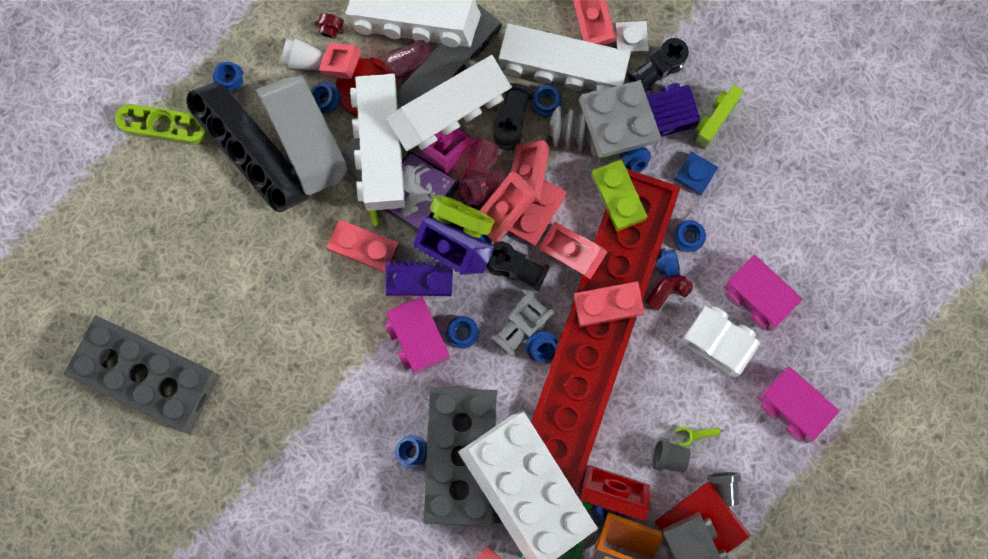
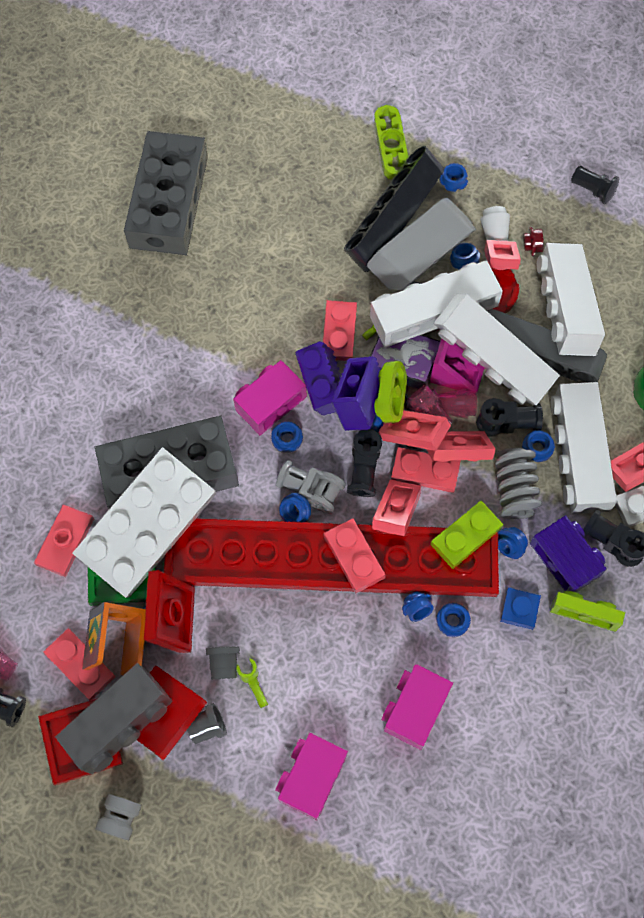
camera: 75 degrees right, 10 degrees down
clear pink cone [385,40,431,79] -> none
blue plate [396,435,427,469] -> none
light grey plate [578,80,662,158] -> none
dark red arm [645,274,693,311] -> none
white brick [681,306,760,378] -> none

